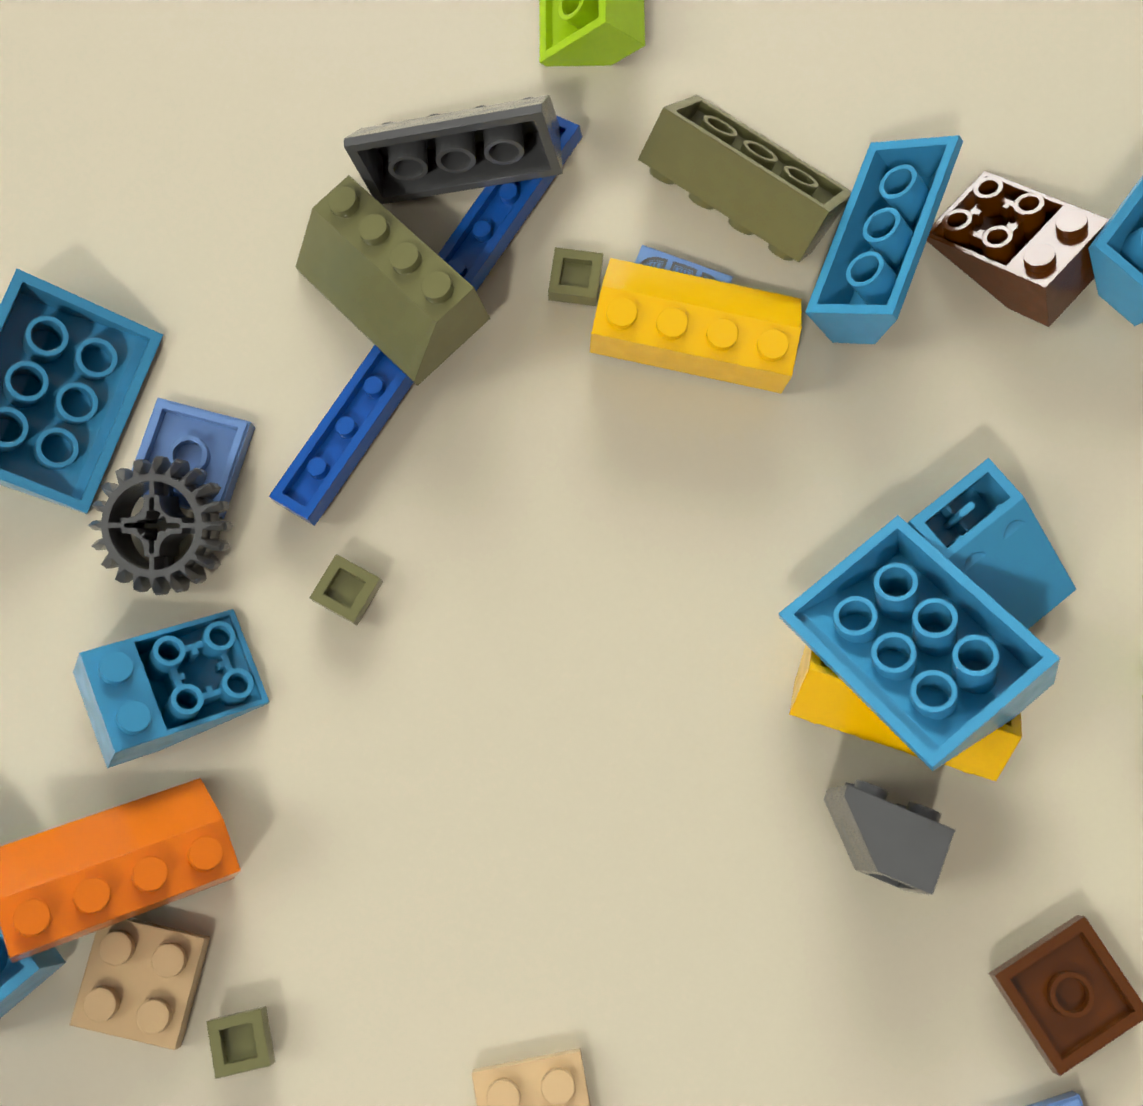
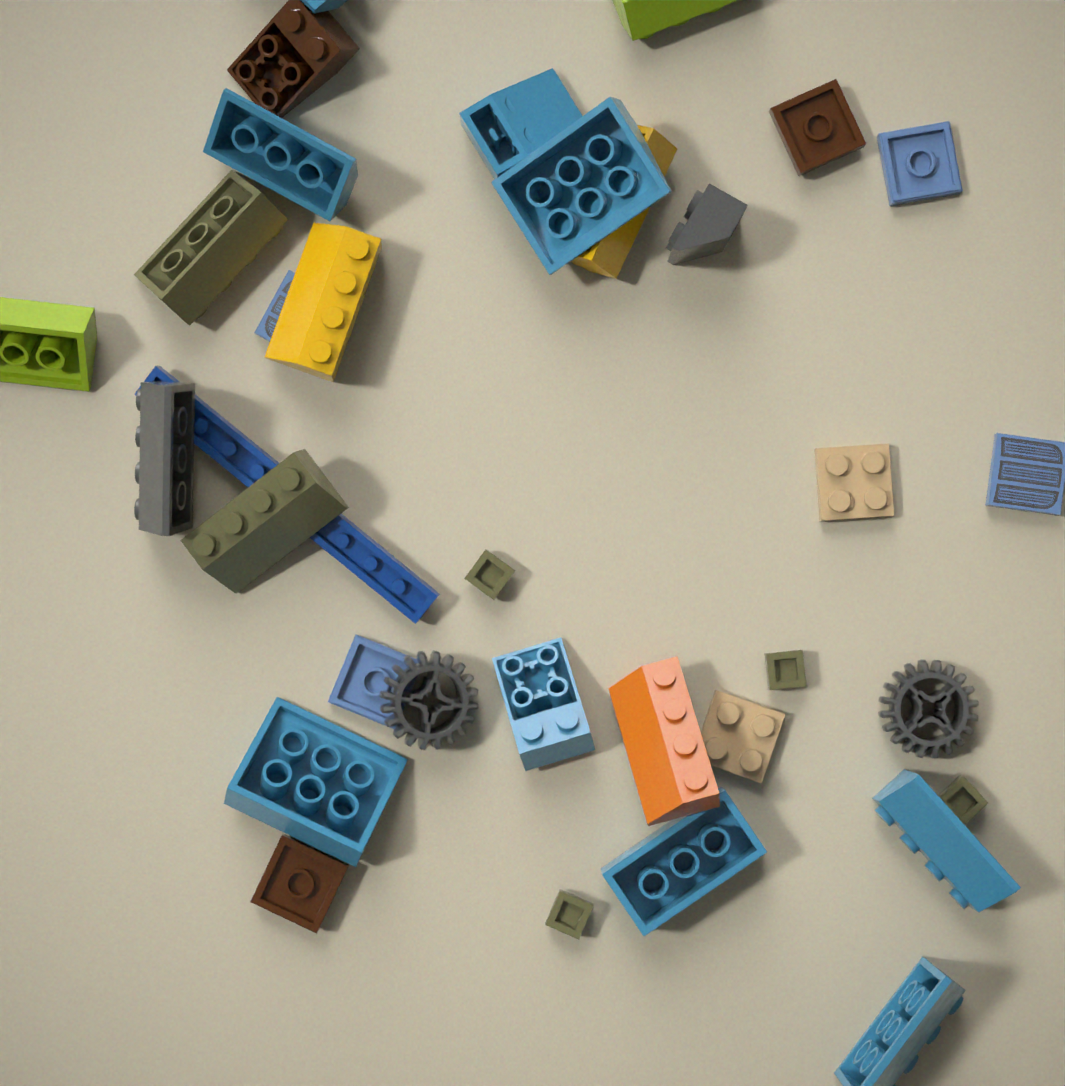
camera: 85 degrees left, 10 degrees up
olive plate [548,247,603,306] -> none

